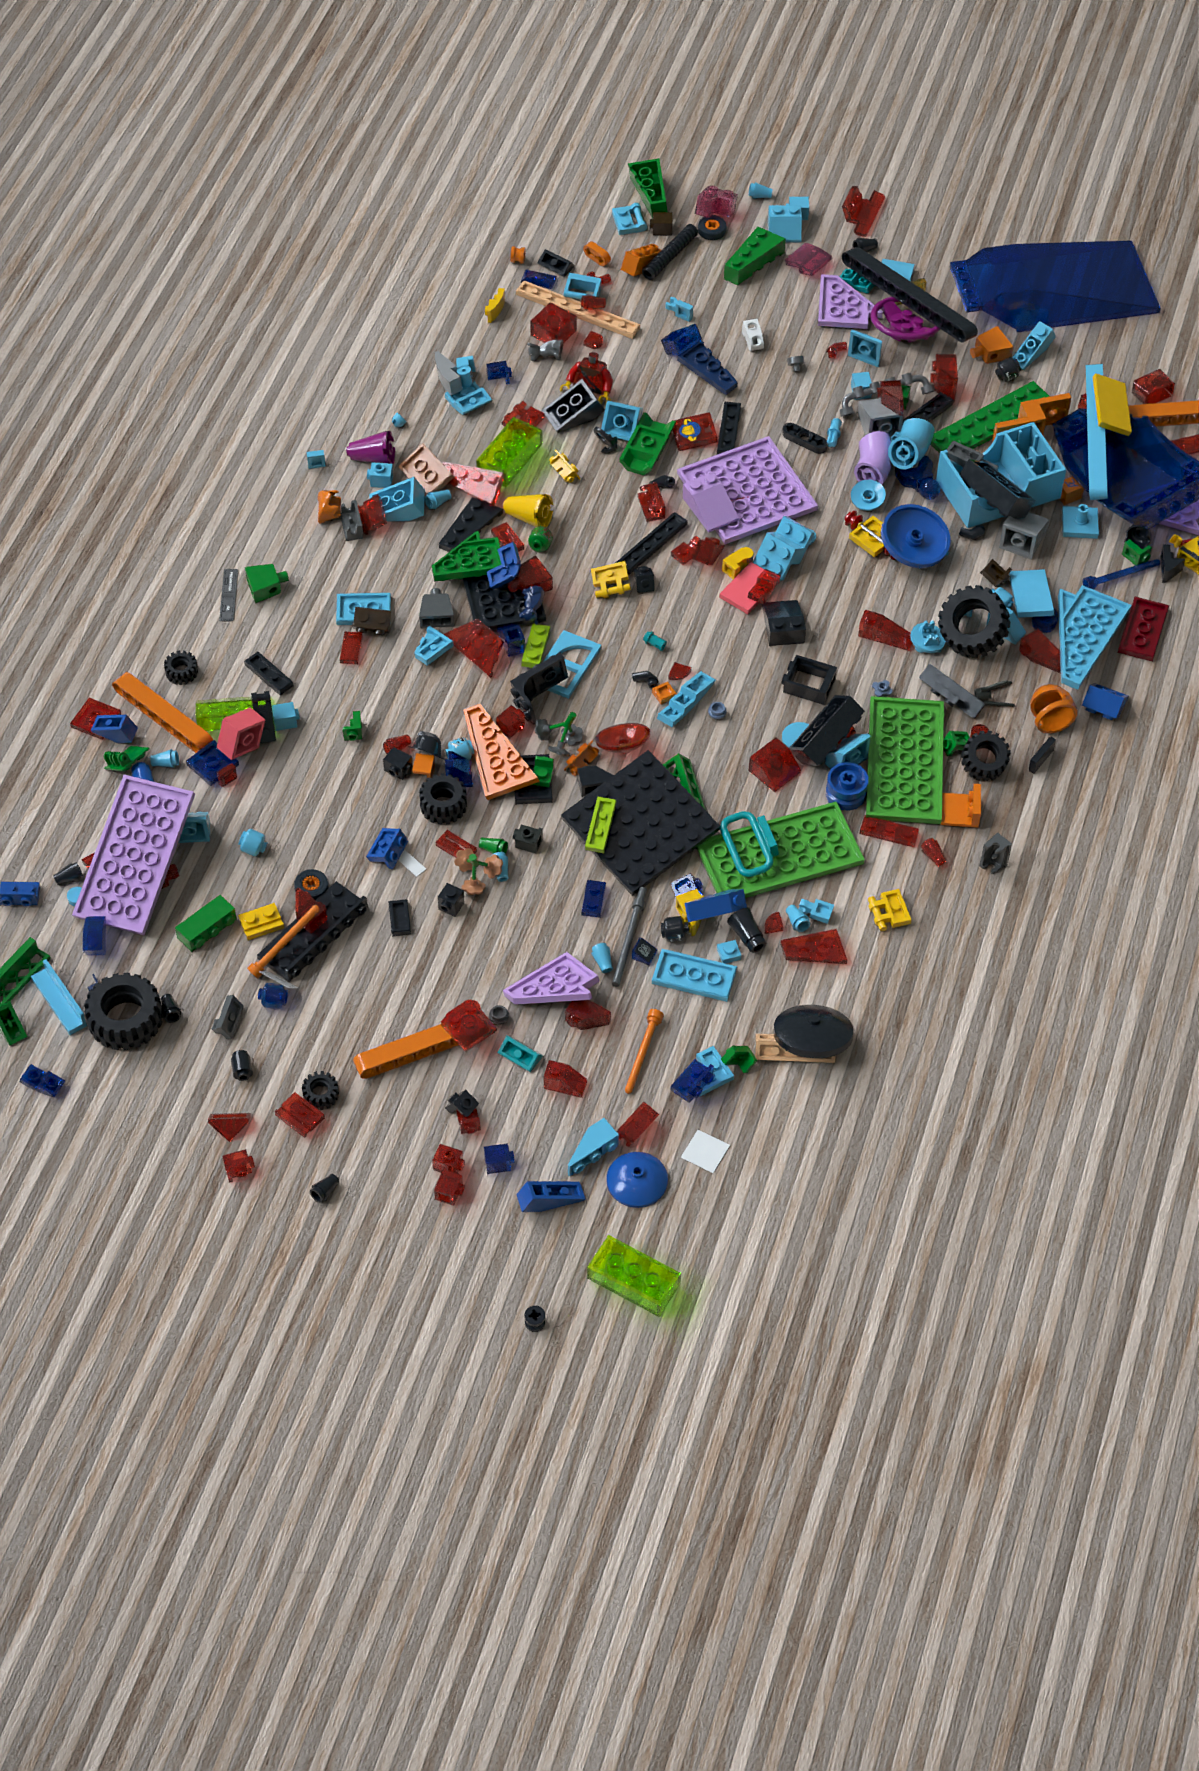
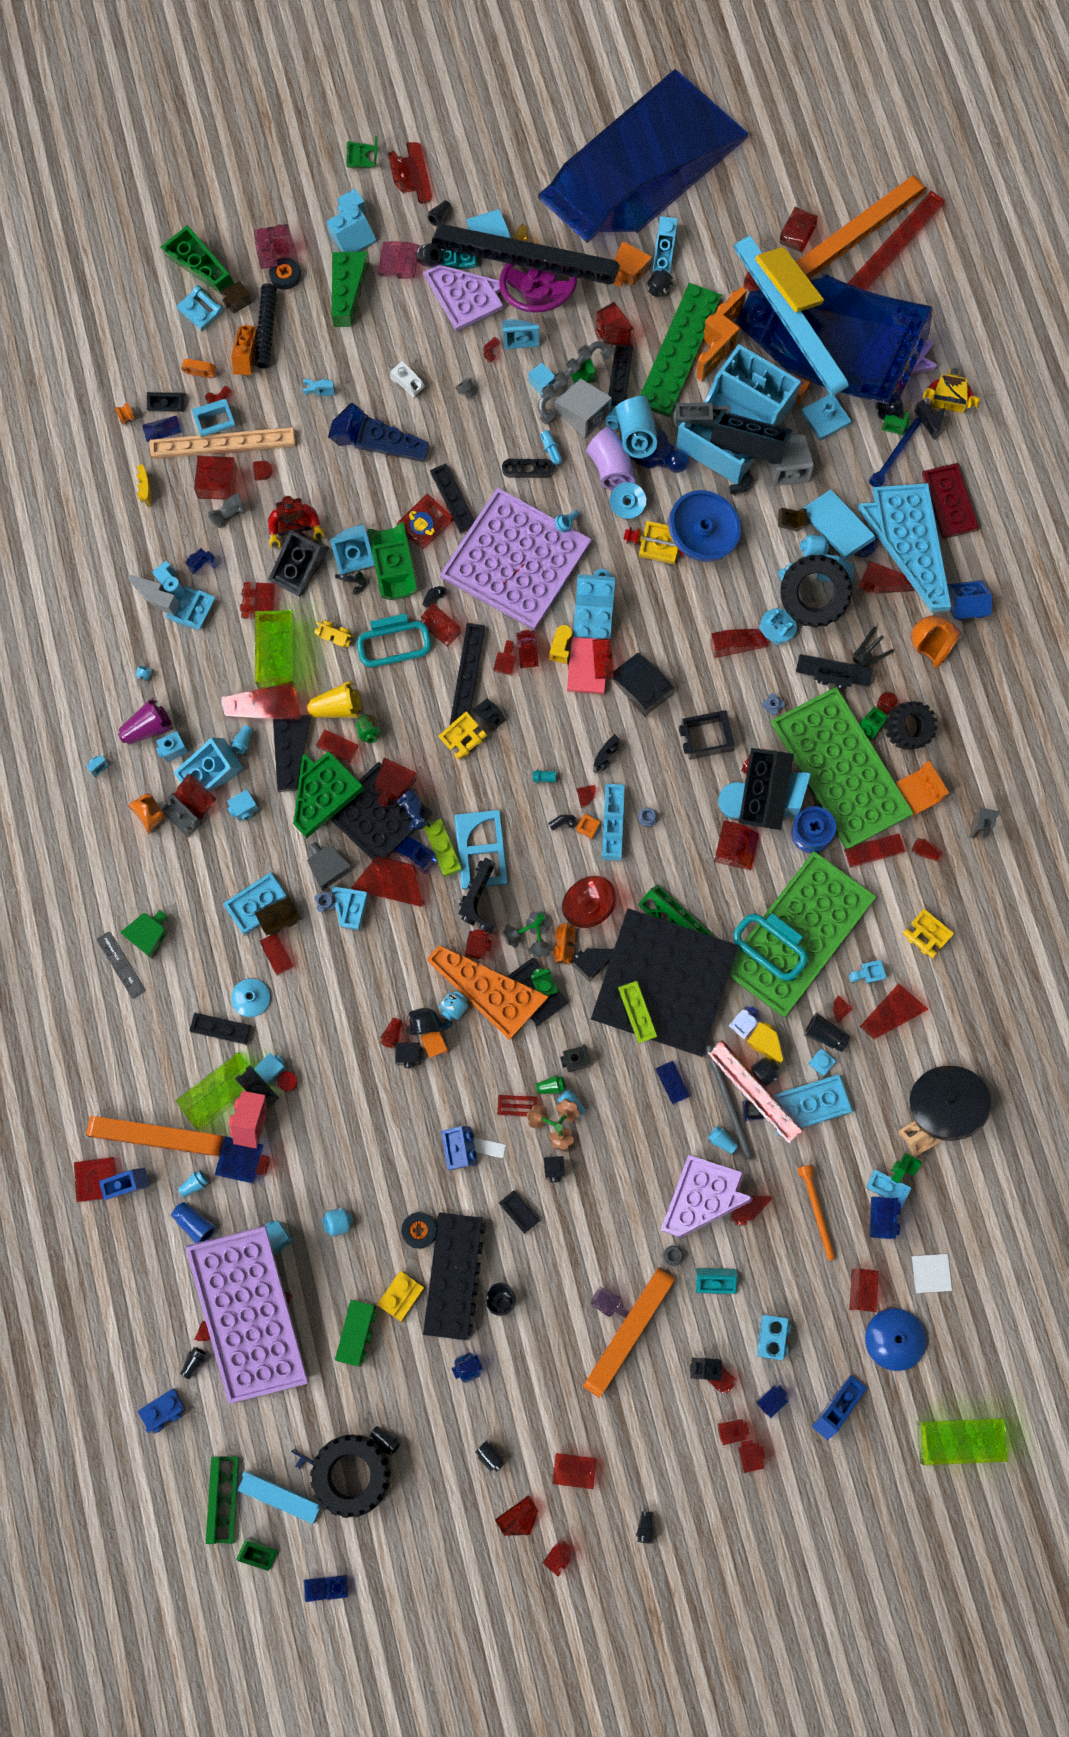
camera: 30 degrees left, 20 degrees up
medium azure tile [67,887,82,906] -> none
clear blue slope [82,916,106,955] -> none
green hinge [103,746,150,772] -> none
black tyre [164,650,198,685] -> none
dark grey hinge [211,995,244,1039] -> none
orange piece [247,905,320,979] -> none
white sticker [260,971,298,988] -> none
clear red slope [295,887,327,933] -> none
black tyre [302,1071,339,1110] -> none
green bracket [343,711,363,741] -> none
tile [398,443,454,496] -> none
black tyre [419,773,467,825] -> none
clear red slope [441,1000,497,1052] -> none
clear blue slope [445,751,473,787] -> none
blue plate [487,542,521,589] -> none
black wheel [524,1306,545,1332] -> none
clear red slope [543,1060,588,1098] -> none
medium azure slope [568,1118,619,1177] -> none
clear red cone [581,294,606,311] -> none
lavender slope [683,471,739,533] -> none
blue slope [684,889,747,922] -> none
medium azure cone [748,182,773,198] -> none
medium azure cone [786,905,810,932] -> none
clear red slope [877,380,904,416] -> none
black tile [1029,737,1056,774] -> none
none -> medium azure brick [227,789,259,822]
none -> medium azure dish [231,979,270,1017]
none -> red tile [277,1071,298,1092]
none -> sand blue plate [314,891,335,912]
none -> green piece [346,136,378,169]
none -> teal bar [356,613,432,668]
none -> black head [416,243,443,267]
none -> black hair [486,1283,516,1317]
none -> medium azure plate [555,510,579,533]
none -> clear purple piece [590,1287,629,1318]
none -> black slope [593,734,620,774]
none -> clear red tile [708,1040,804,1143]
none -> medium azure brick [757,1315,791,1360]

